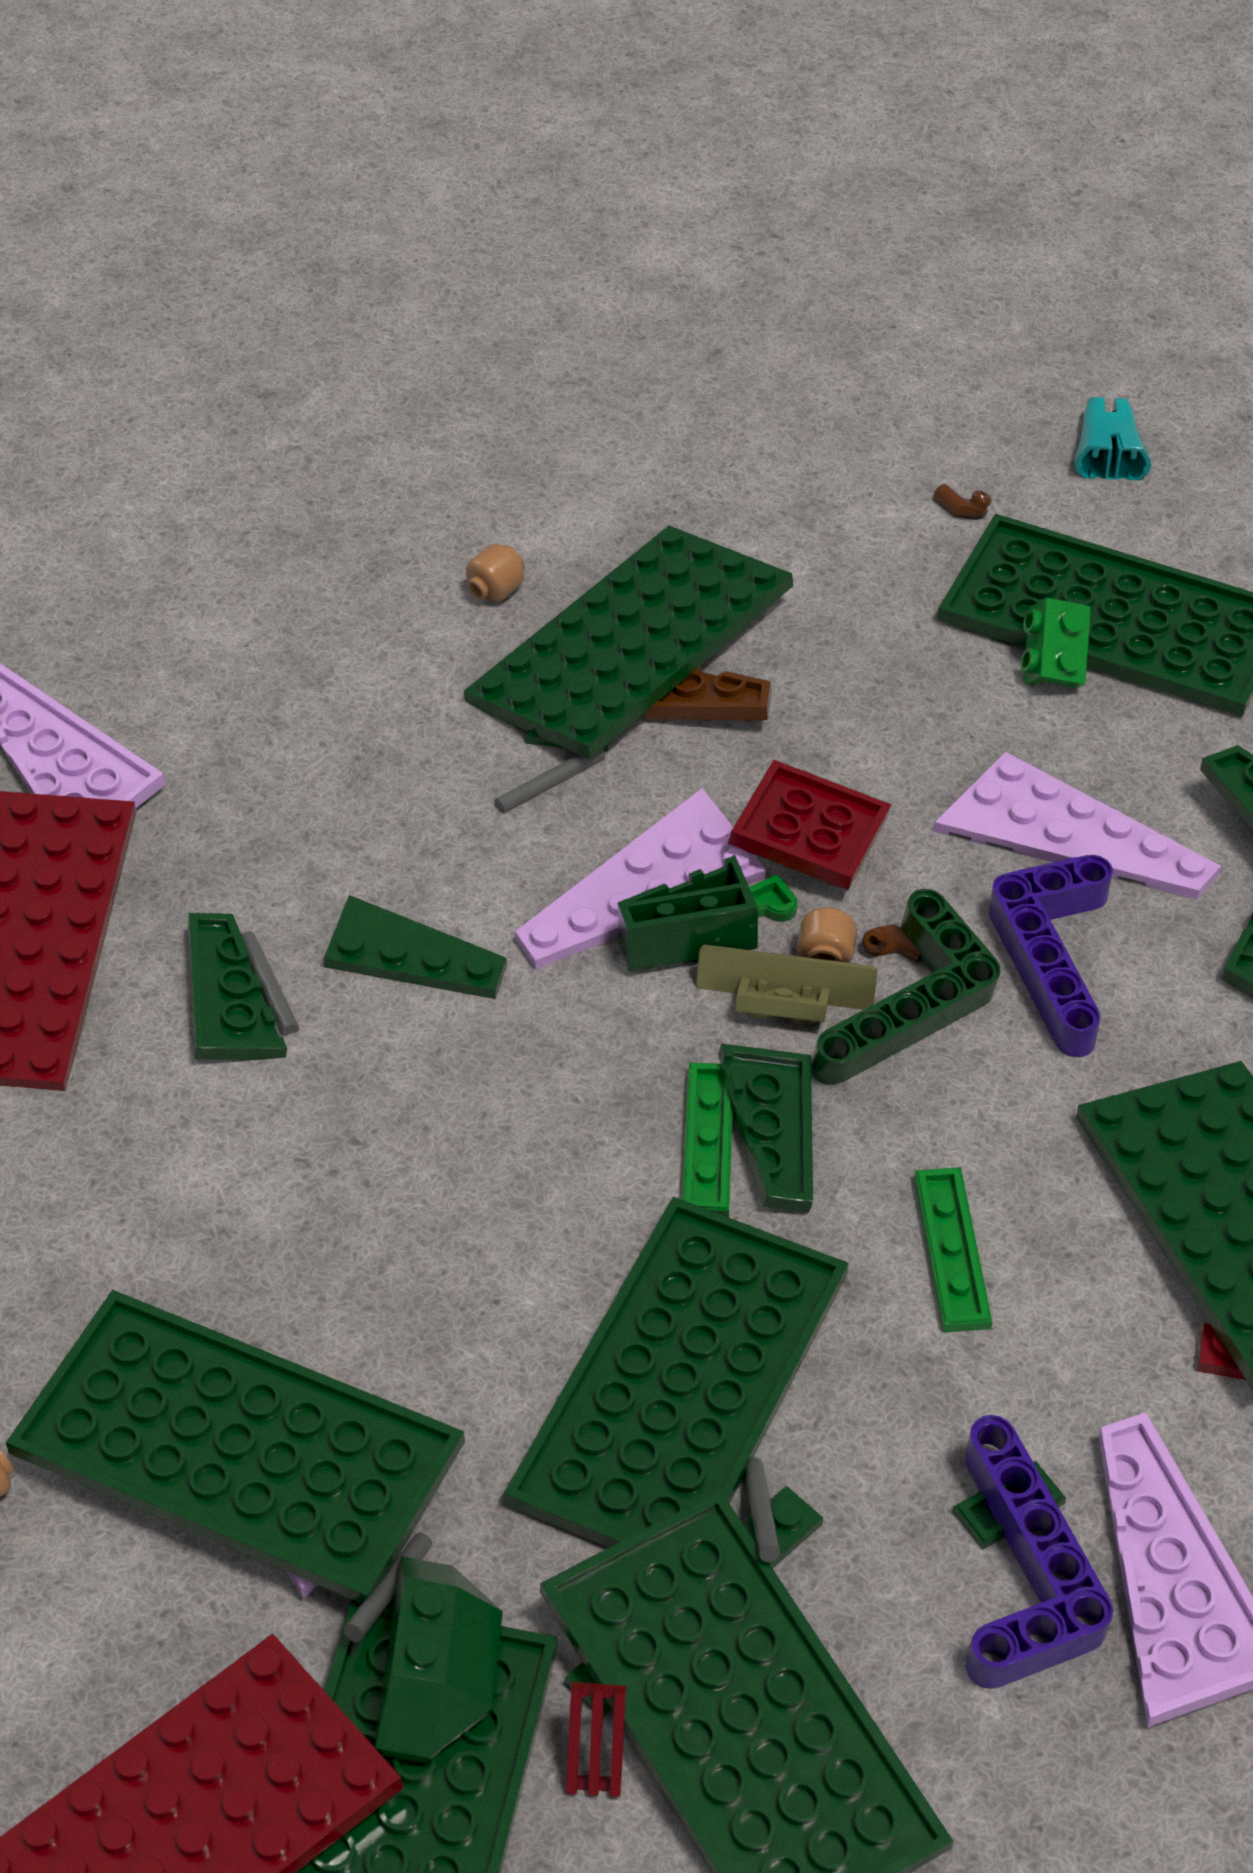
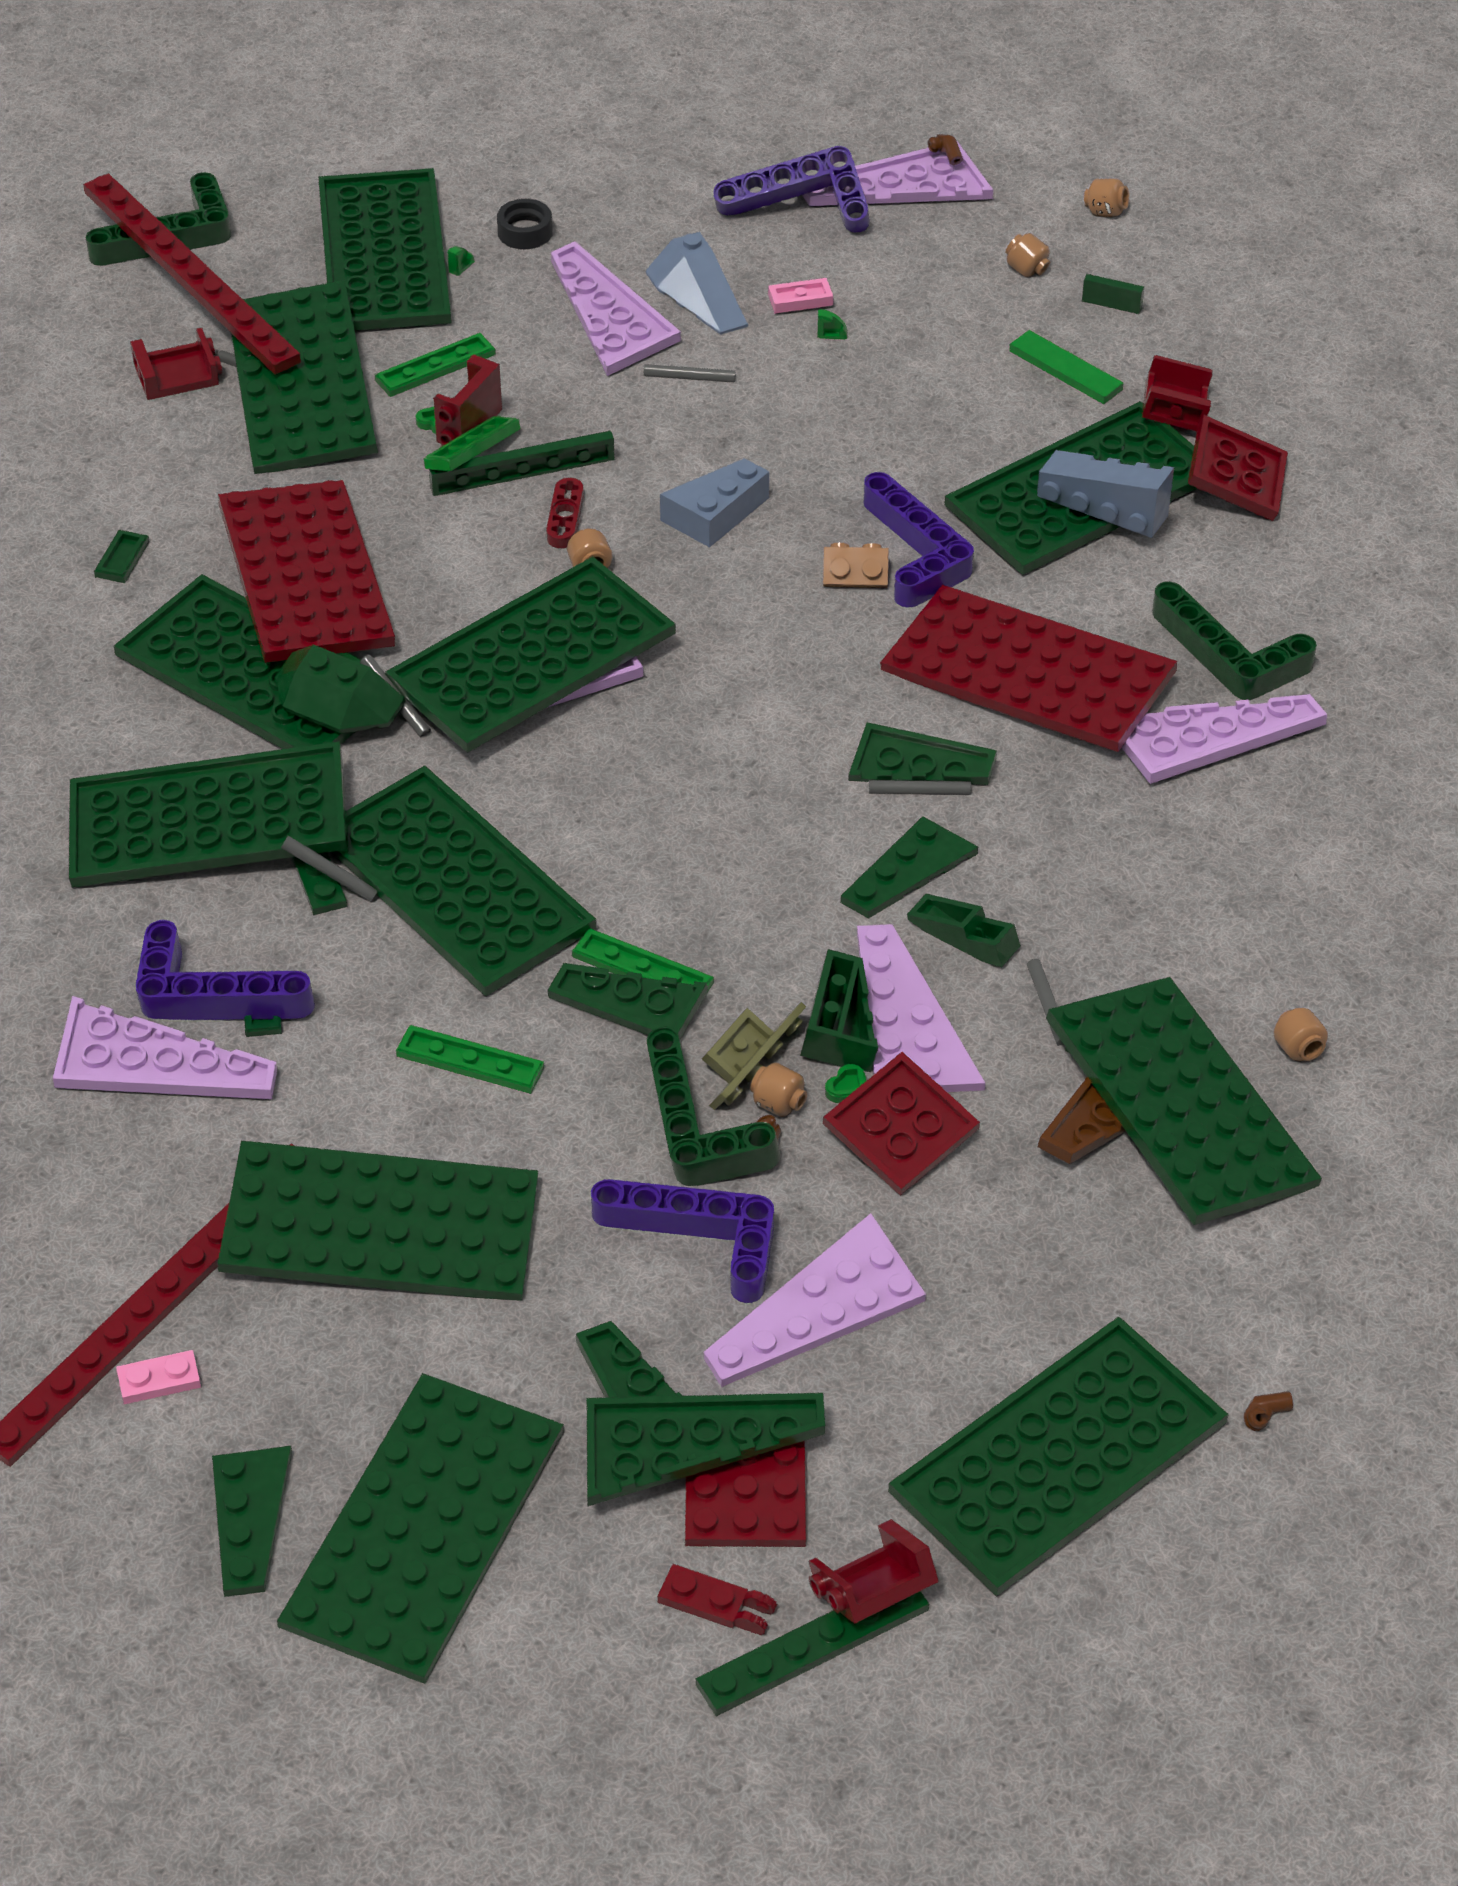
camera: 115 degrees right, 0 degrees up
dark red tile [566,1682,627,1797] -> none
green bracket [1021,598,1091,688] -> none
teal piece [1075,397,1152,481] -> none
none -> dark green slope [907,894,1021,968]

